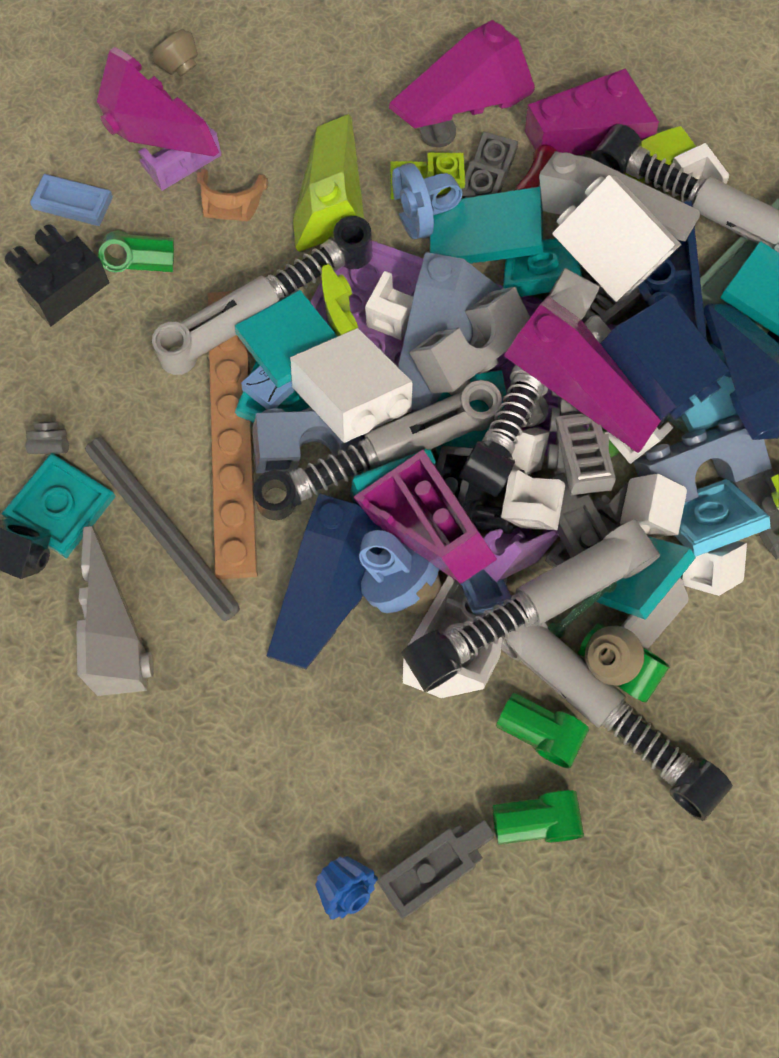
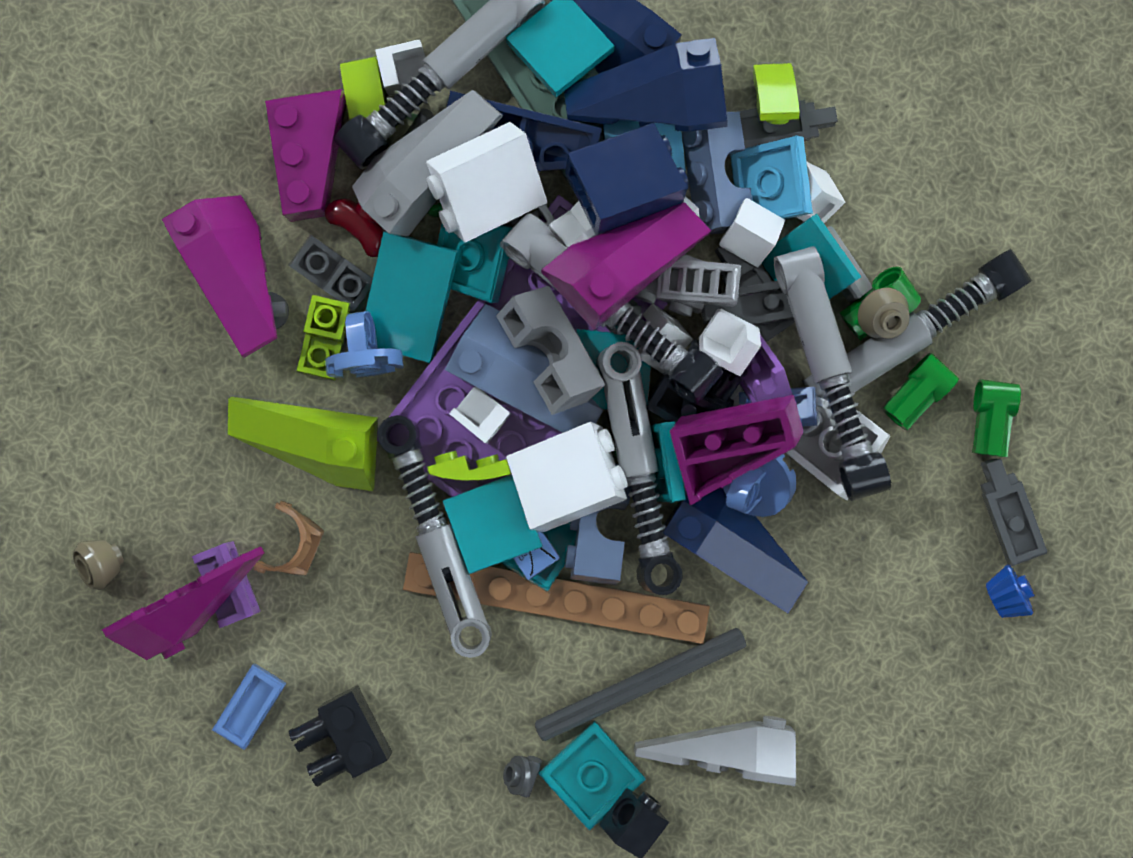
camera: 80 degrees left, 20 degrees up
green piece [98,230,174,273] -> none

